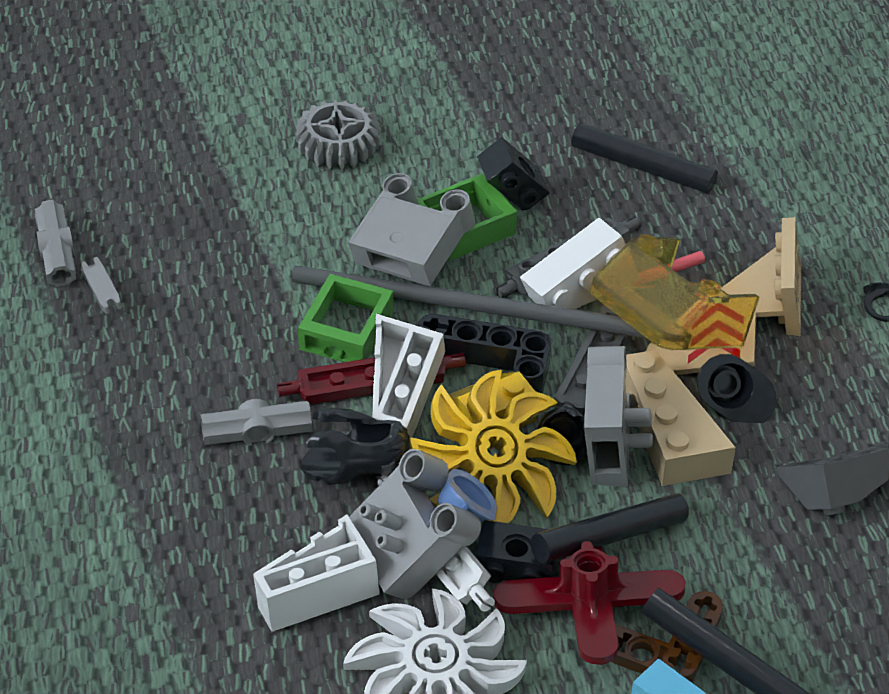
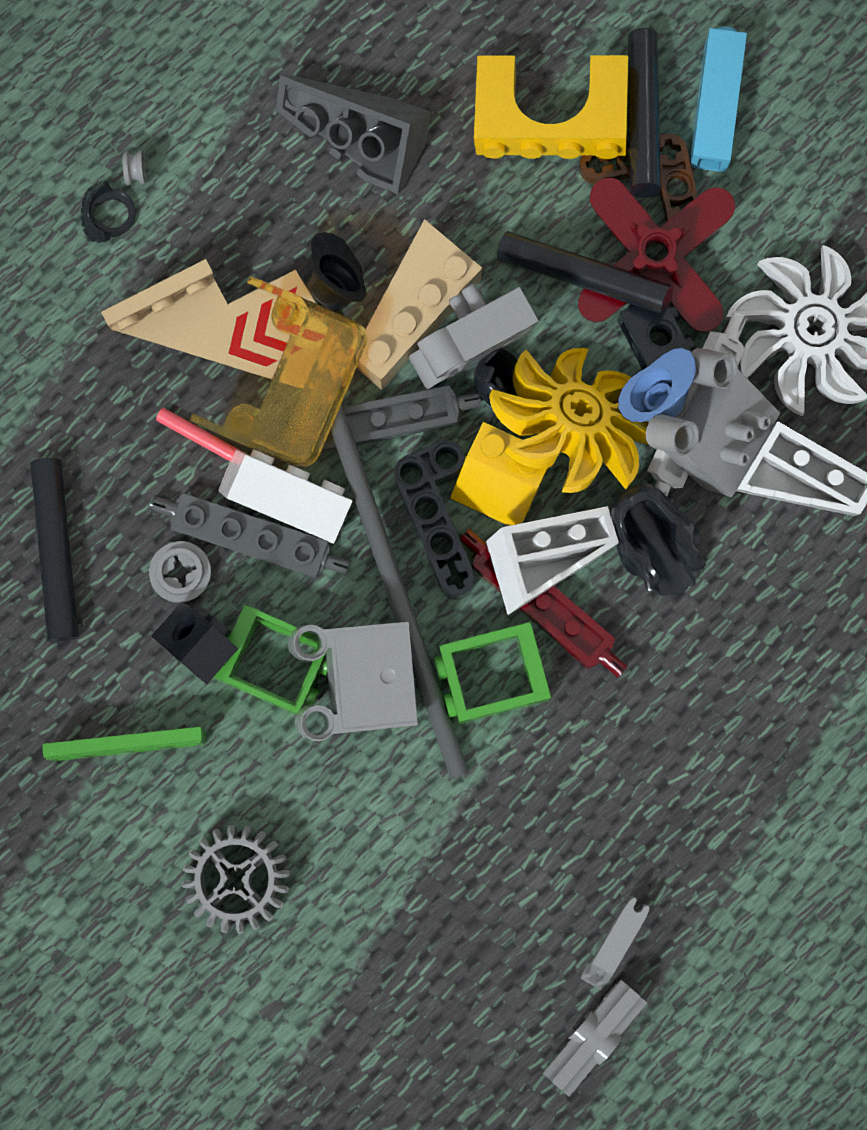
camera: 125 degrees left, 35 degrees up
light grey piece [200,399,312,446] -> none
none -> bright green tile [42,727,206,761]
none -> light grey gear [149,541,211,603]
none -> yellow arch [474,55,628,159]

